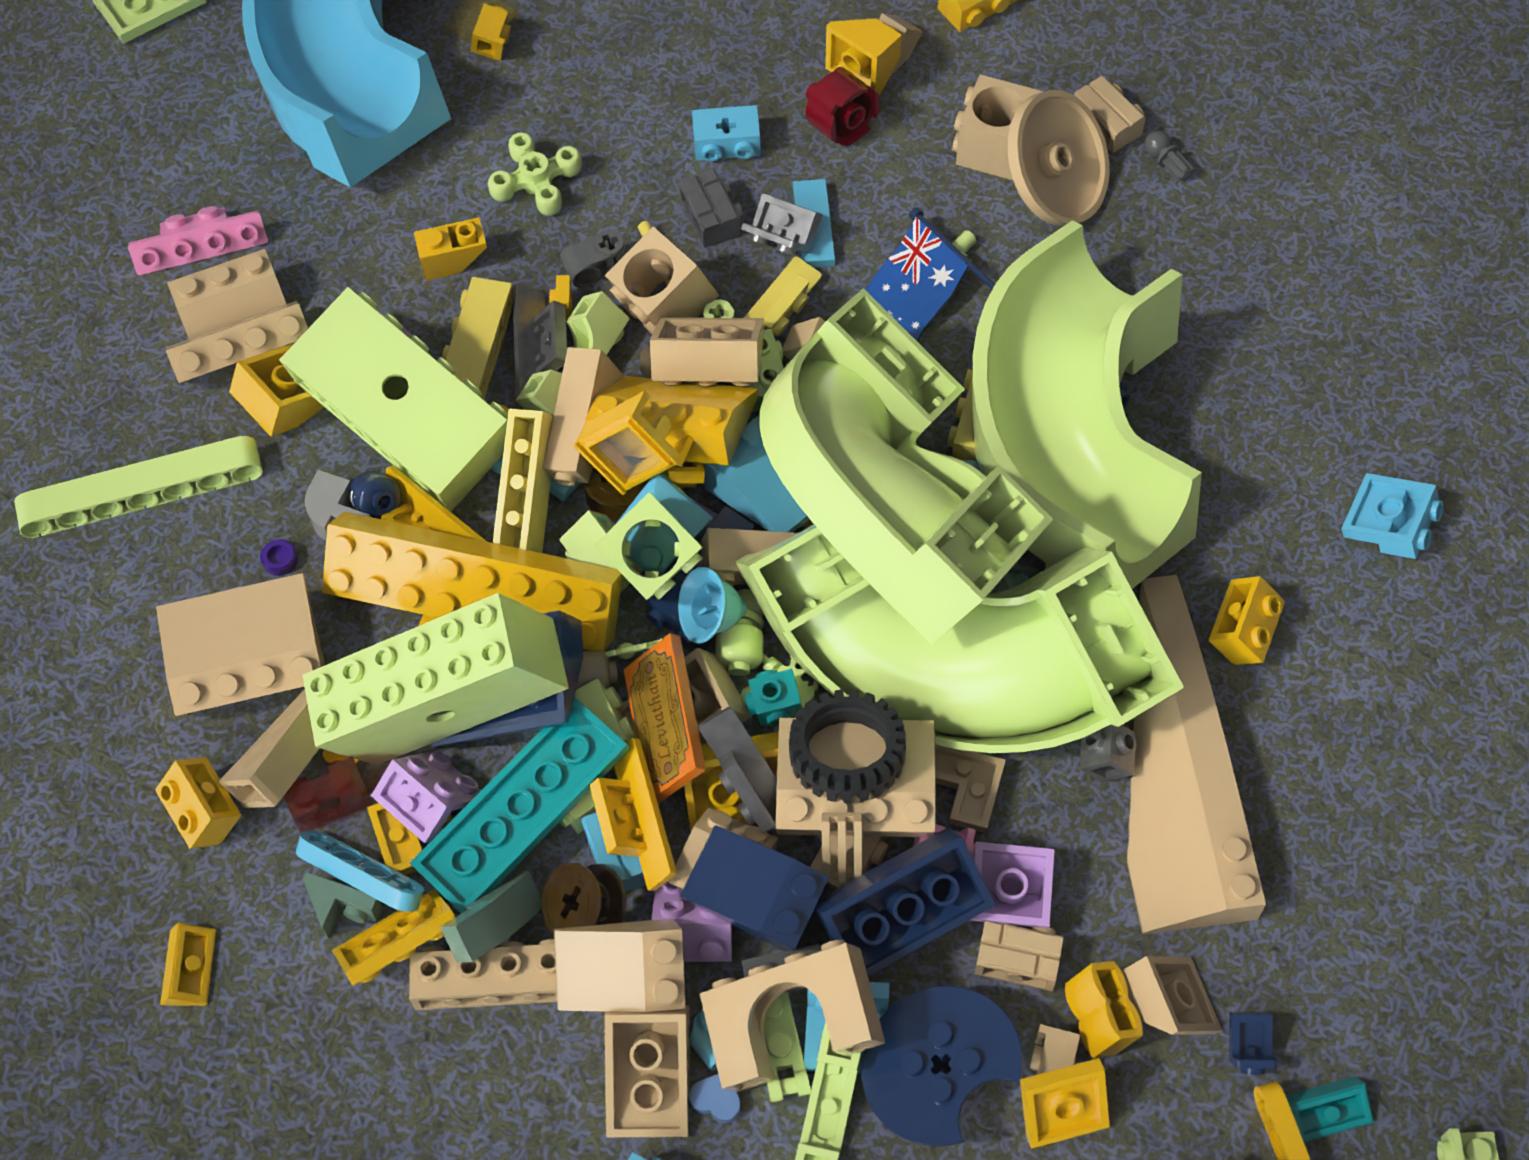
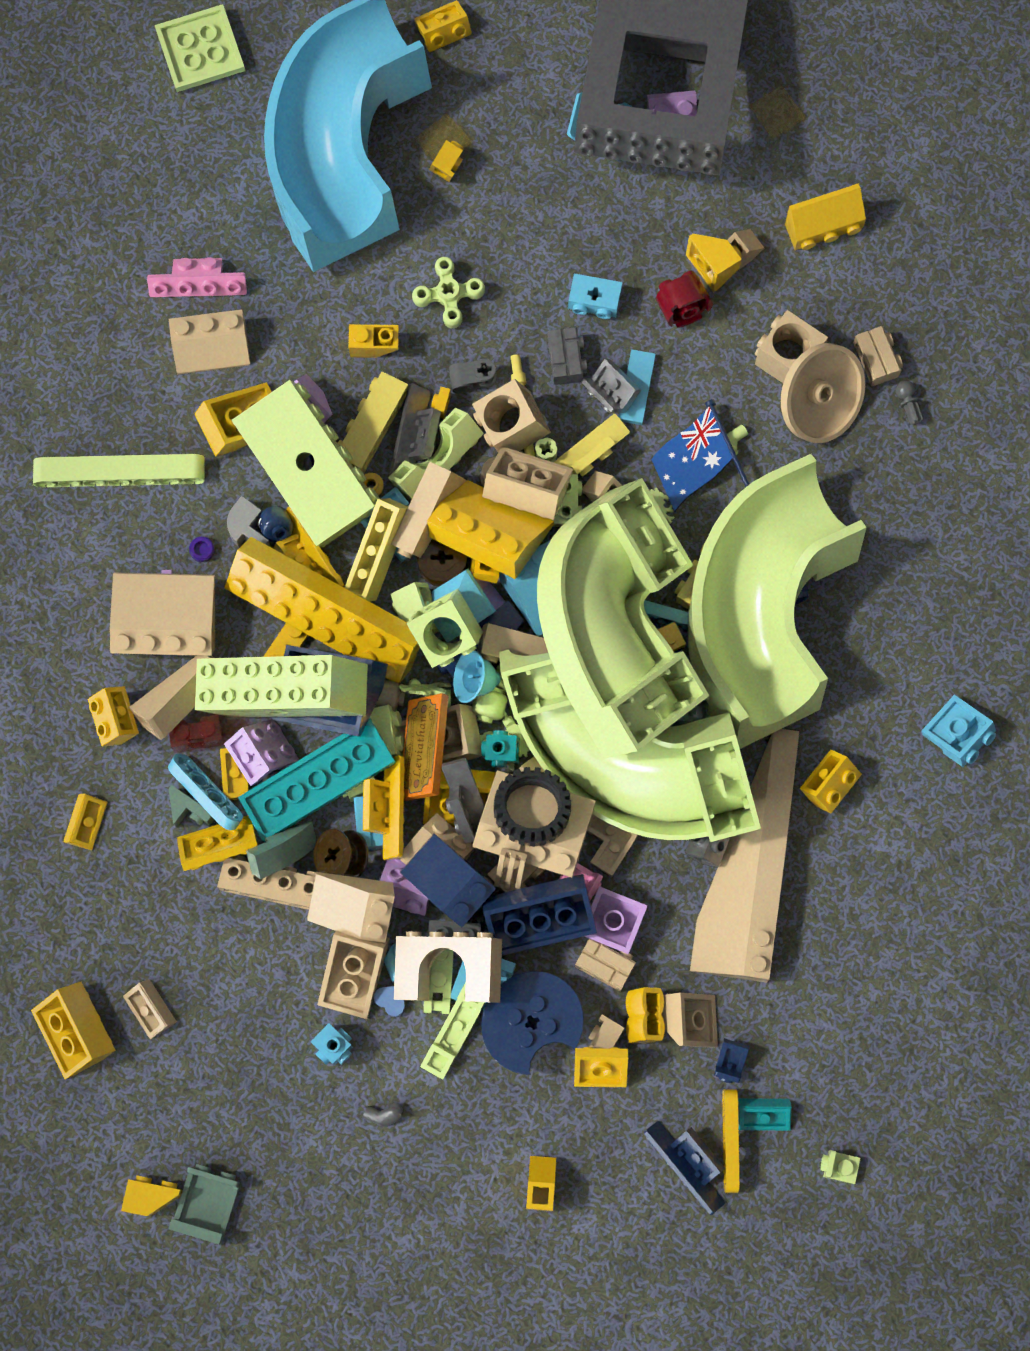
camera: 15 degrees right, 15 degrees up
tan brick [166,301,308,383] -> none
yellow window [574,390,694,495] -> none

